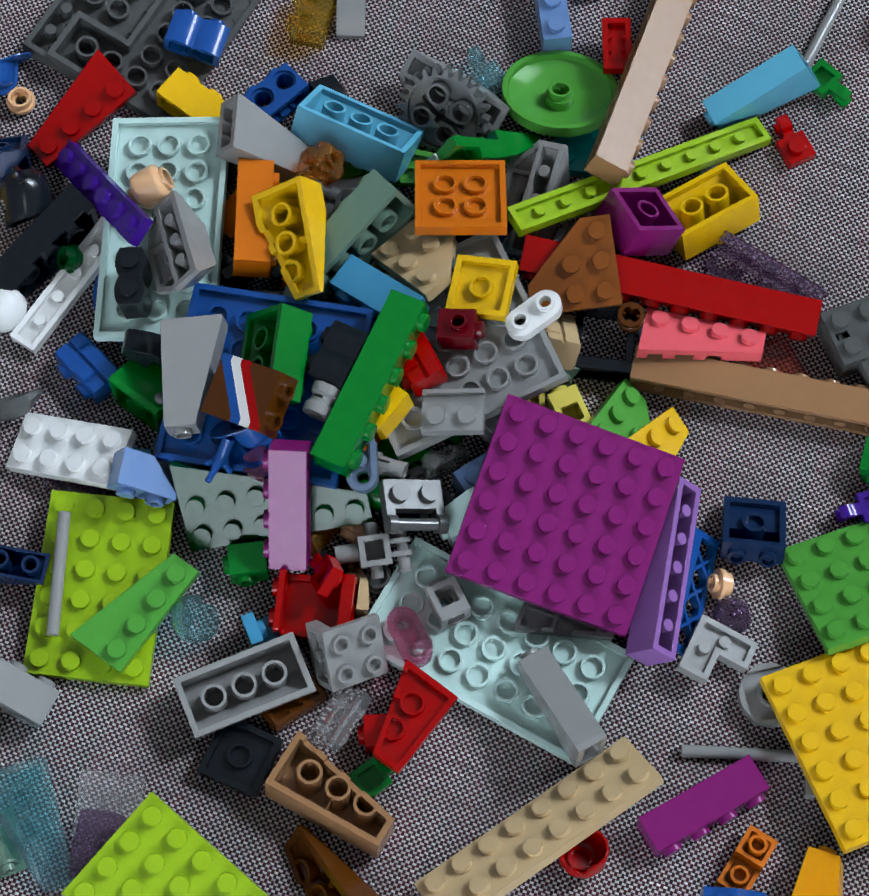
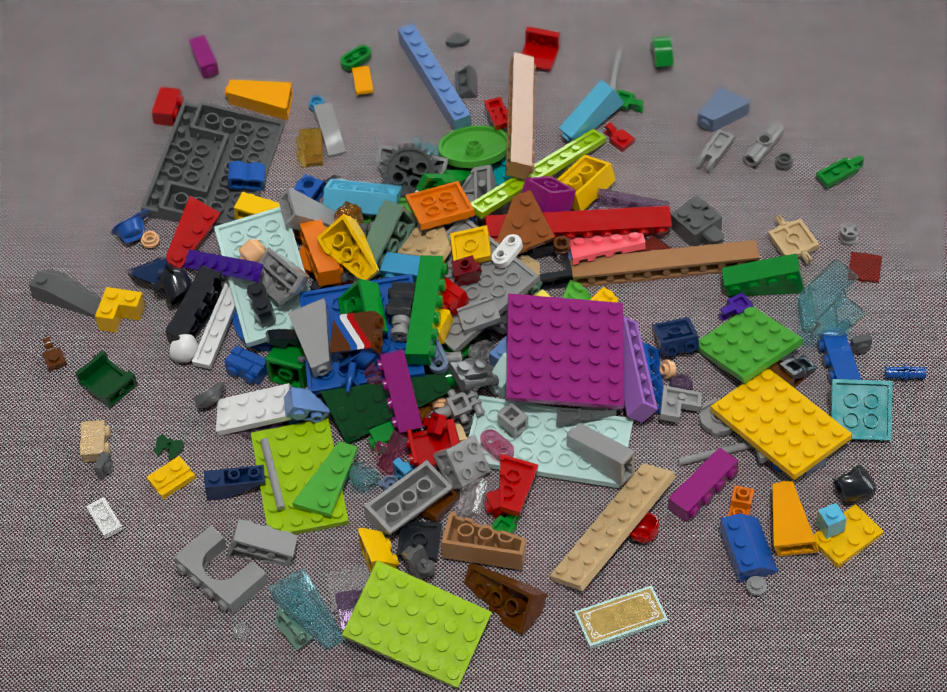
camera: 15 degrees left, 15 degrees down
dark green plate [57,244,83,274] -> none
none -> yellow slope [358,528,399,573]
none -> clear pink tile [374,430,408,475]
none -> sand blue plate [379,475,398,491]
none -> flat silver hips [402,544,435,581]

